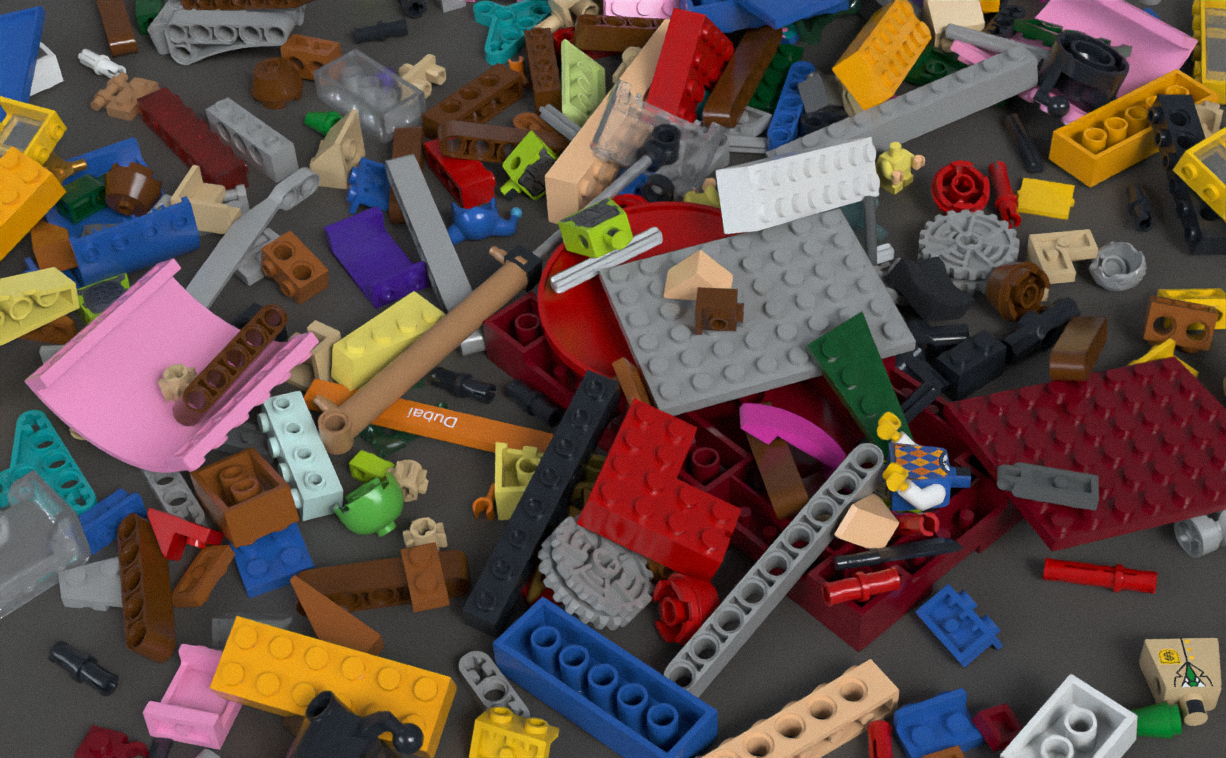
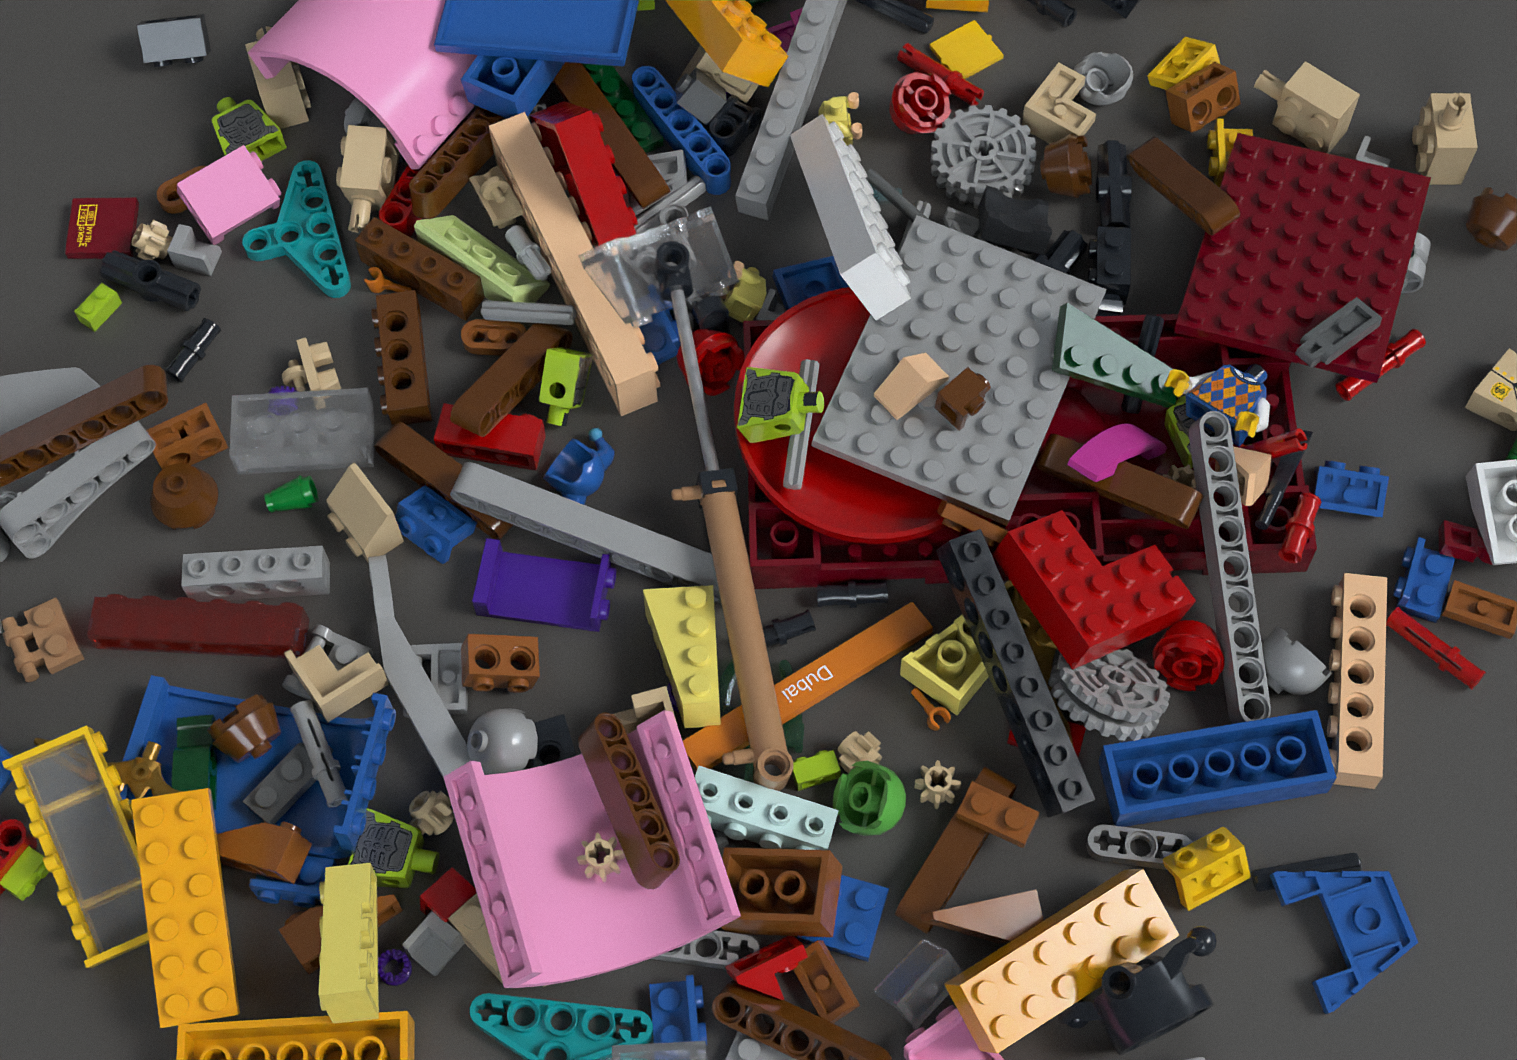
camera: 50 degrees left, 20 degrees up
none -> dark purple bush [378,948,412,986]
none -> light grey cylinder [467,708,538,775]
none -> light grey cylinder [1262,626,1332,695]

